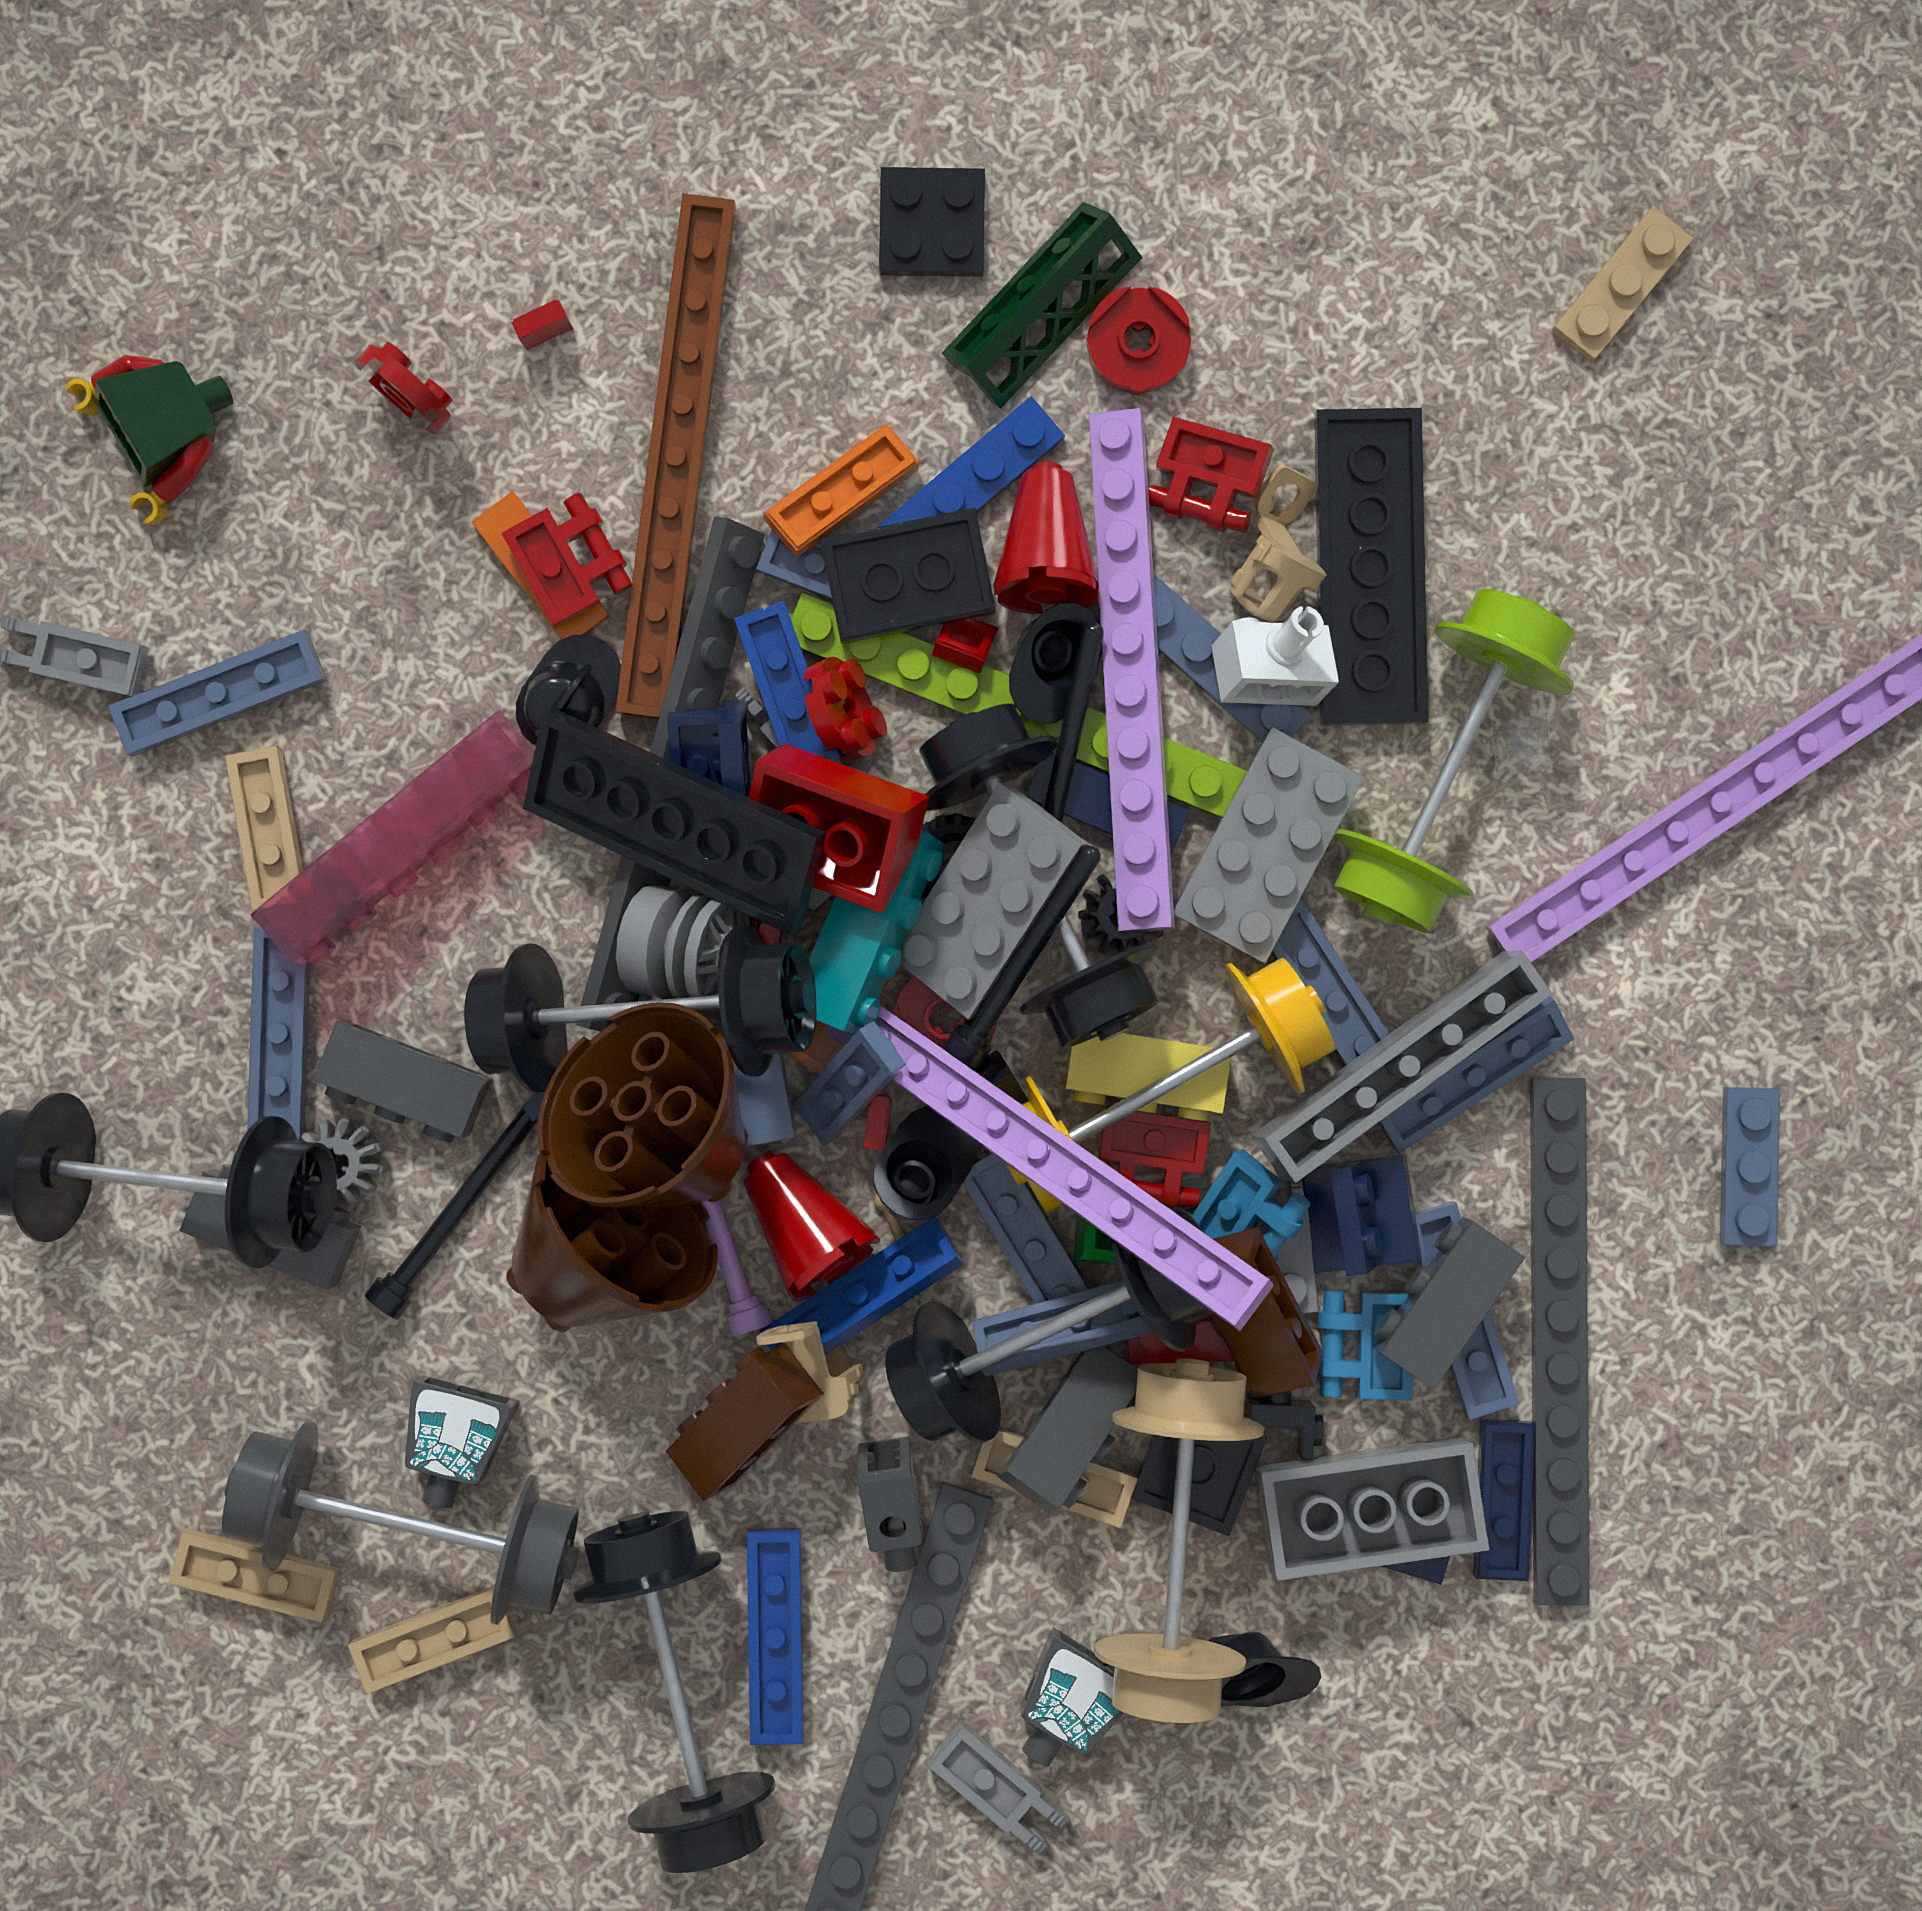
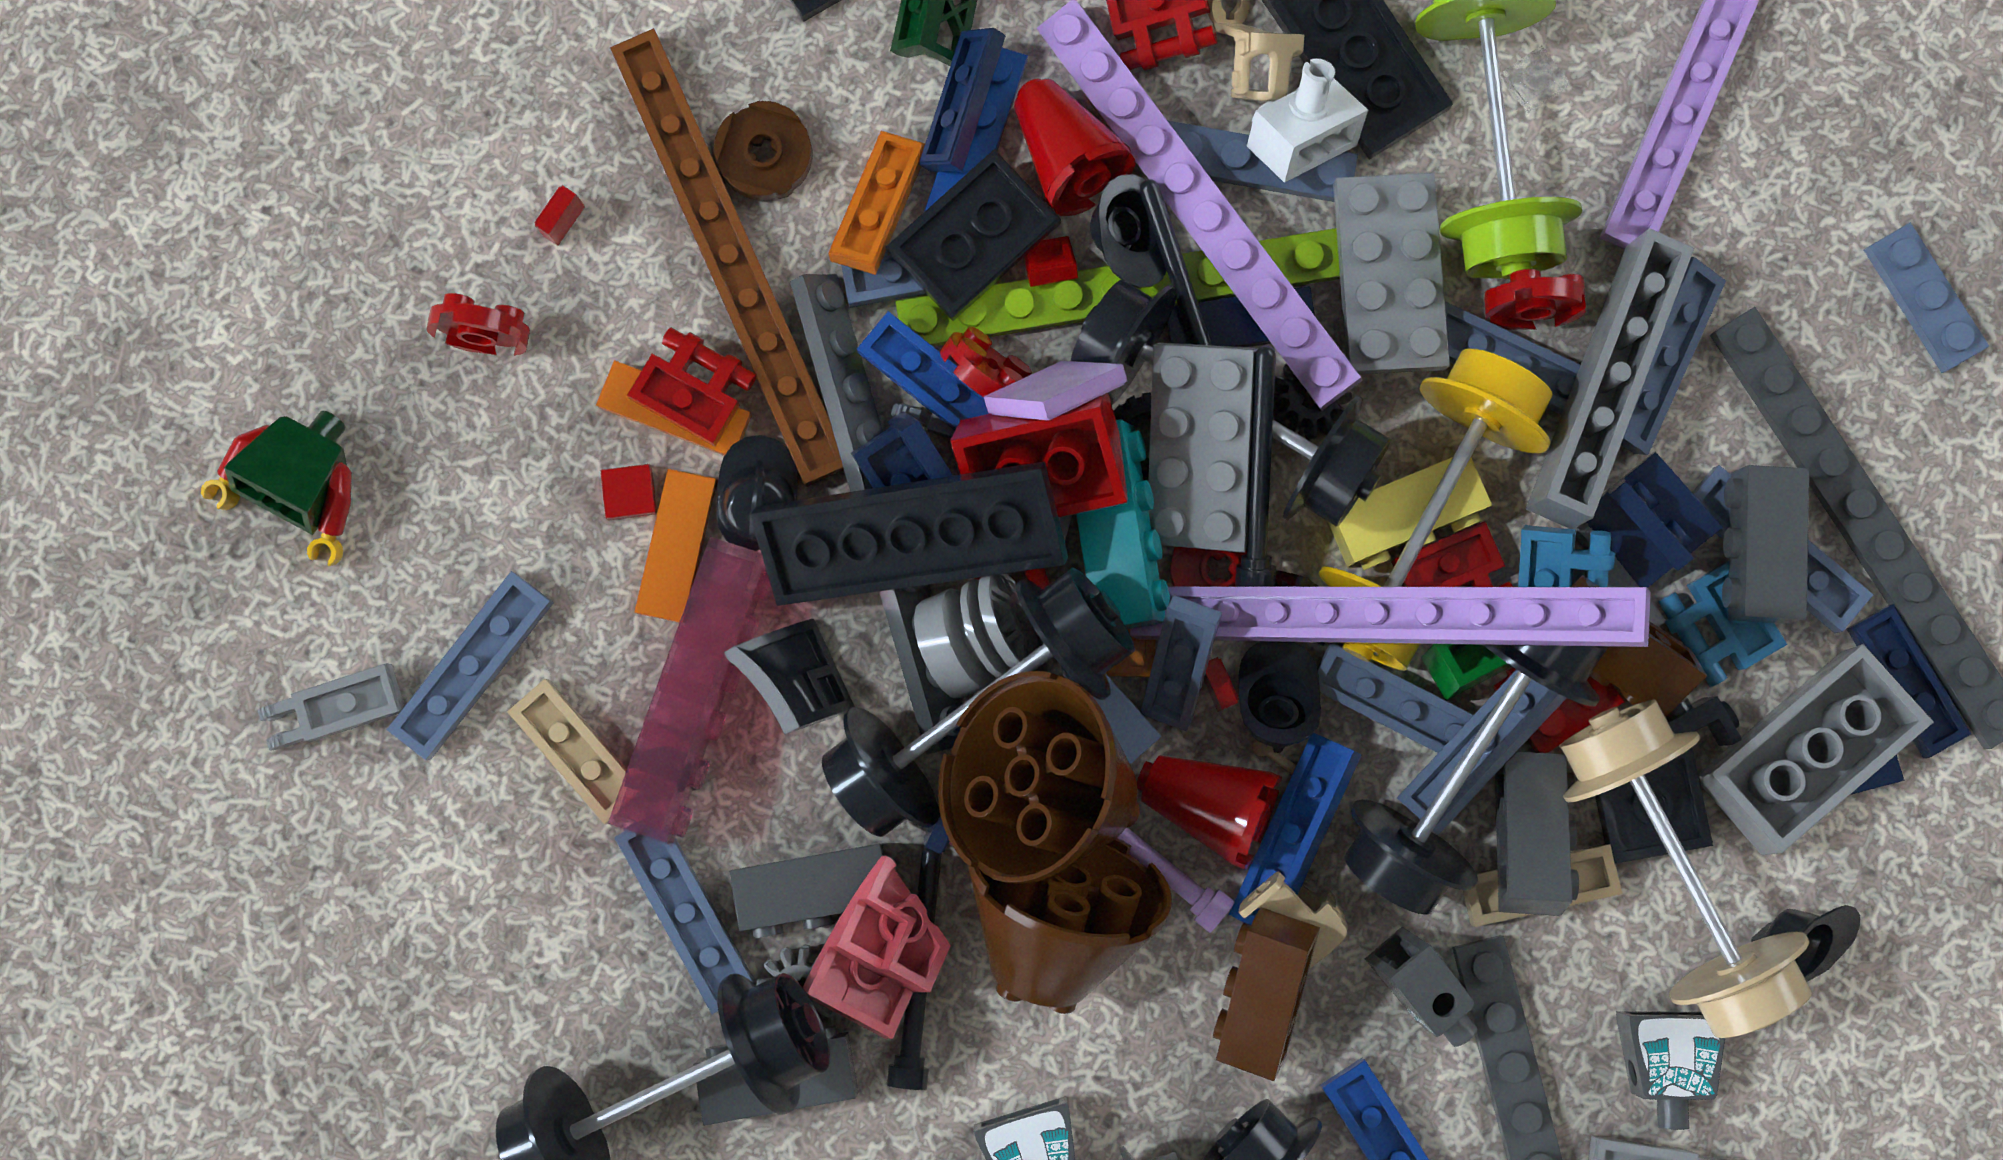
camera: 30 degrees left, 5 degrees down
none -> red tile [600,464,657,520]
none -> orange tile [634,469,718,624]
none -> reddish brown plate [714,101,813,201]
none -> black plate [724,618,855,734]
none -> coral slope [803,856,951,1039]
none -> dark blue tile [919,28,1006,172]
none -> lavender tile [984,361,1127,421]
none -> red plate [1484,269,1586,330]

